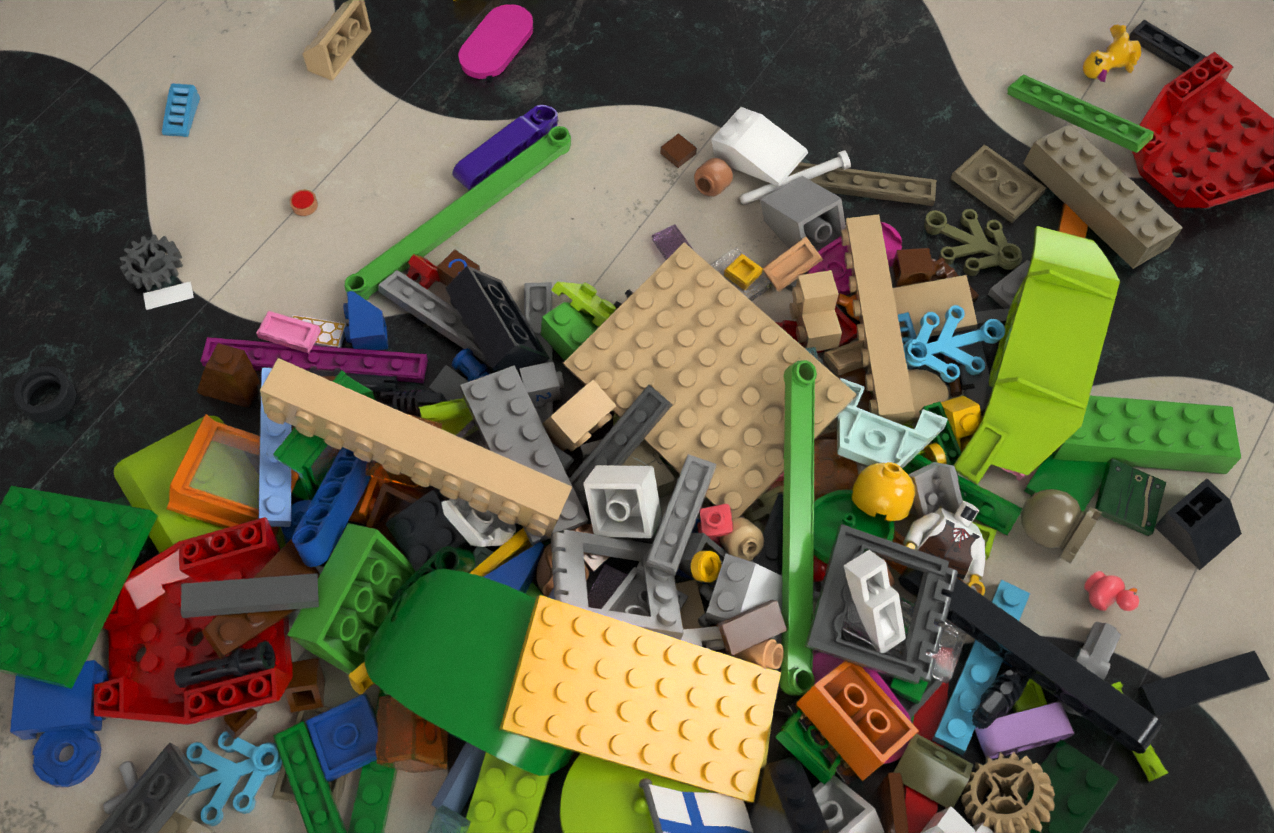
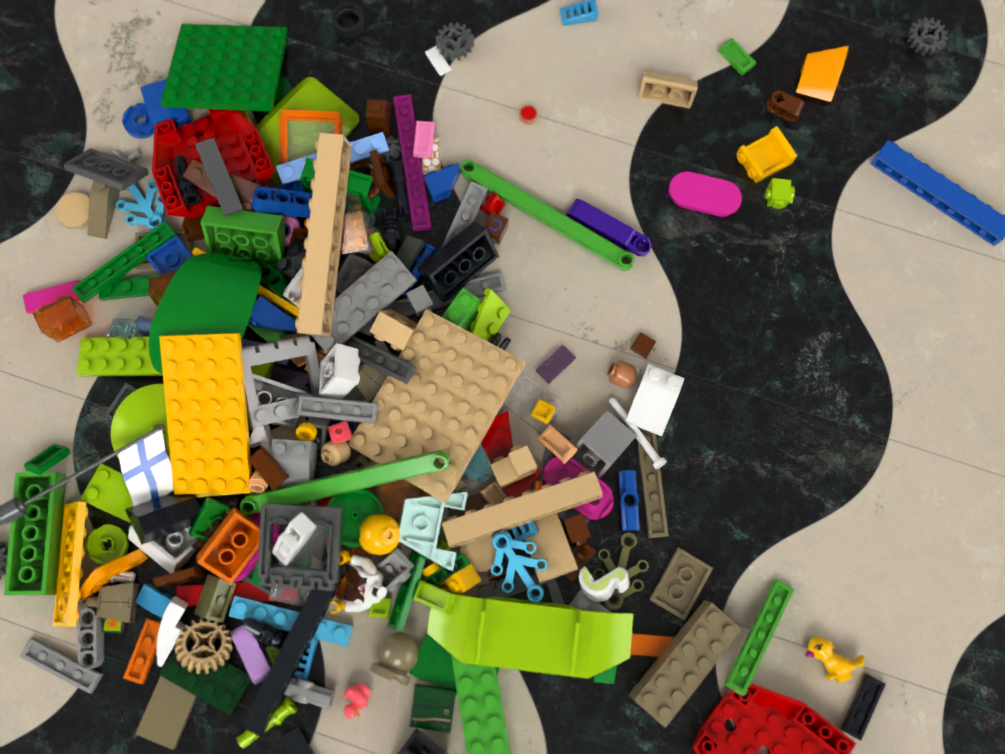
camera: 75 degrees right, 15 degrees up
none -> white animal [579,566,630,602]
none -> blue piece [618,470,640,531]

